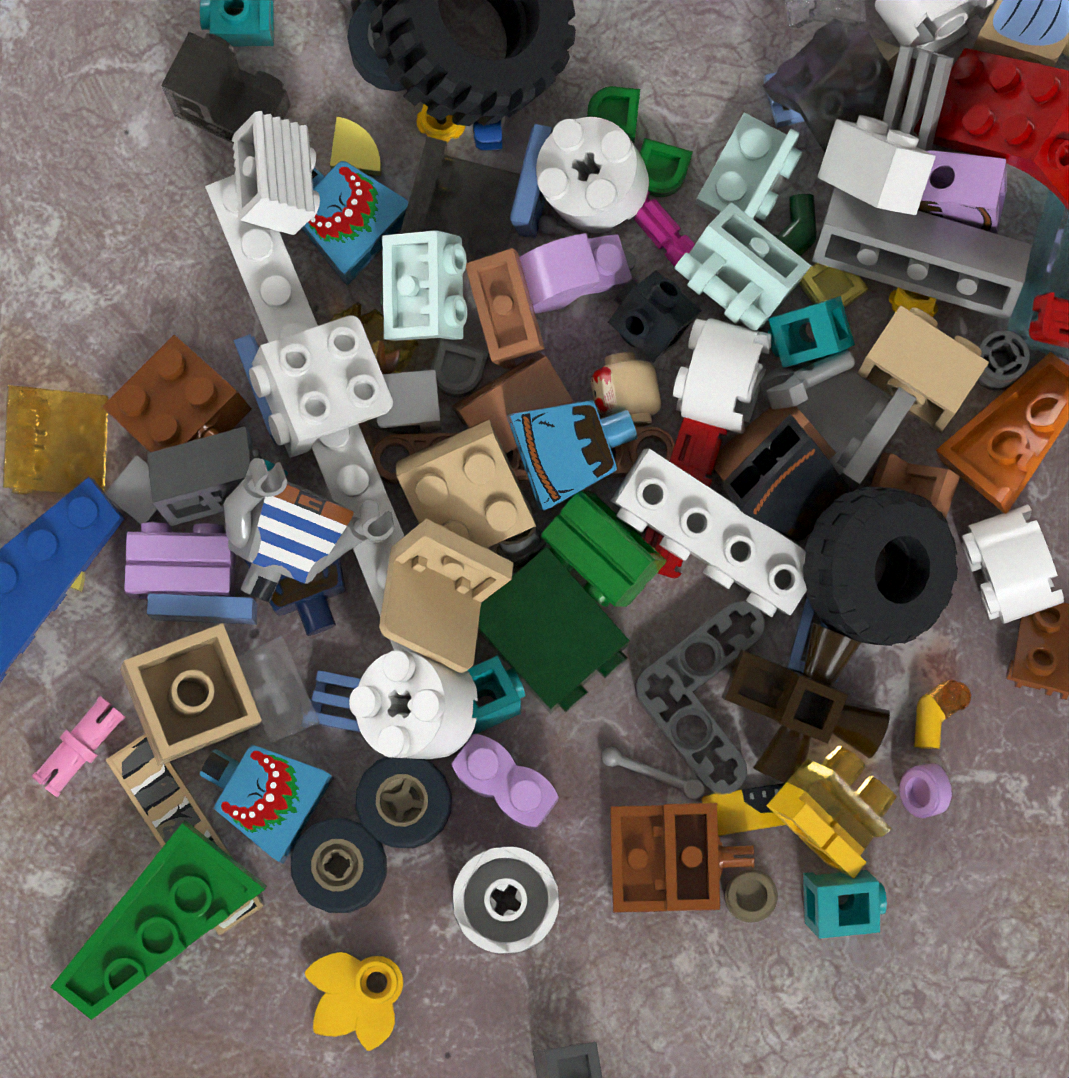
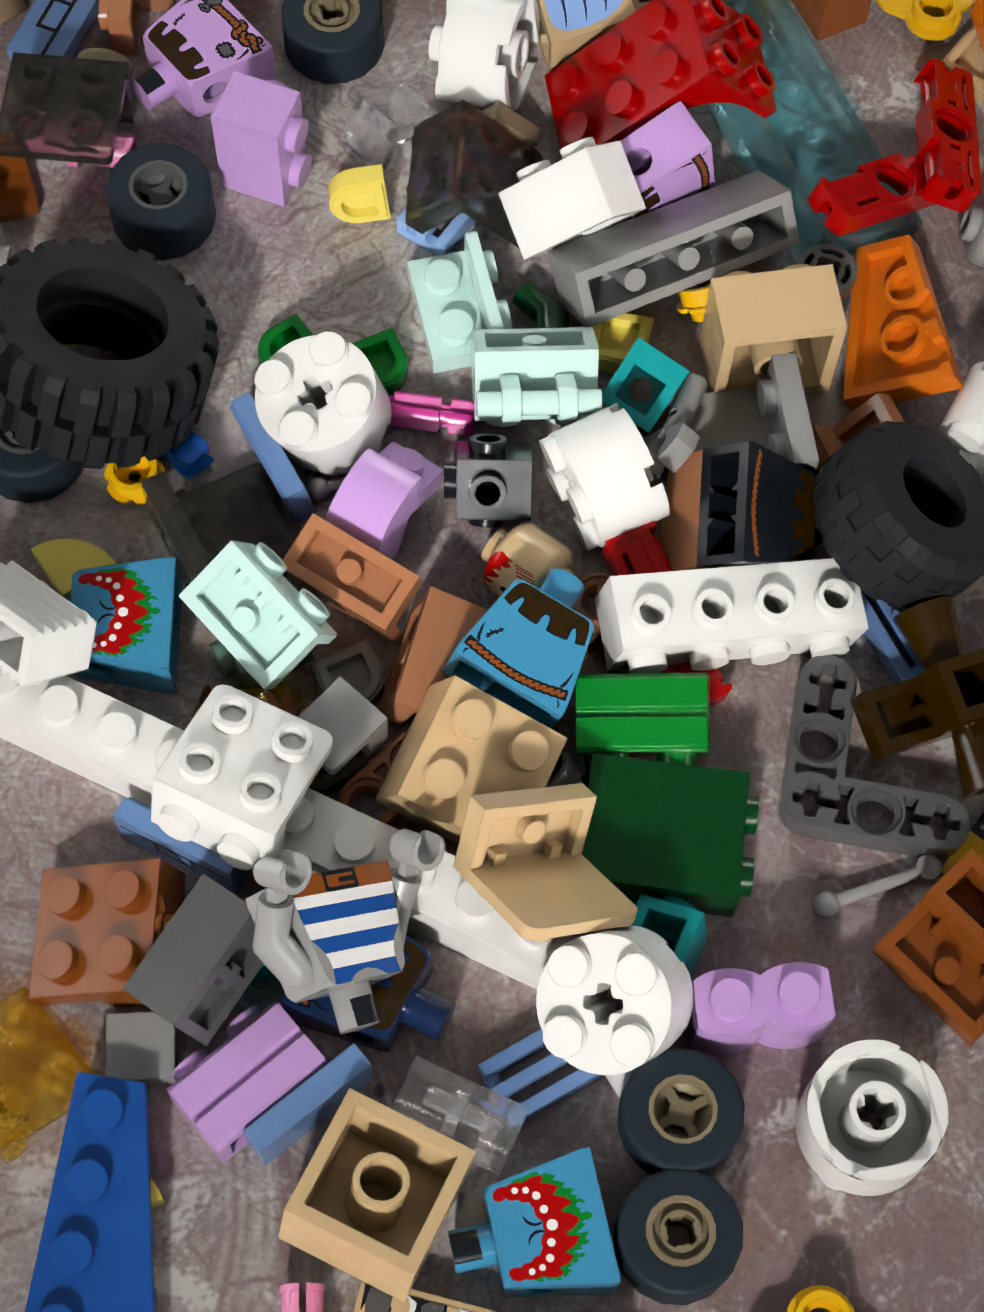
camera: 45 degrees left, 15 degrees down
light grey tile [883,45,954,151] -> none
none -> light yellow tile [328,164,391,223]

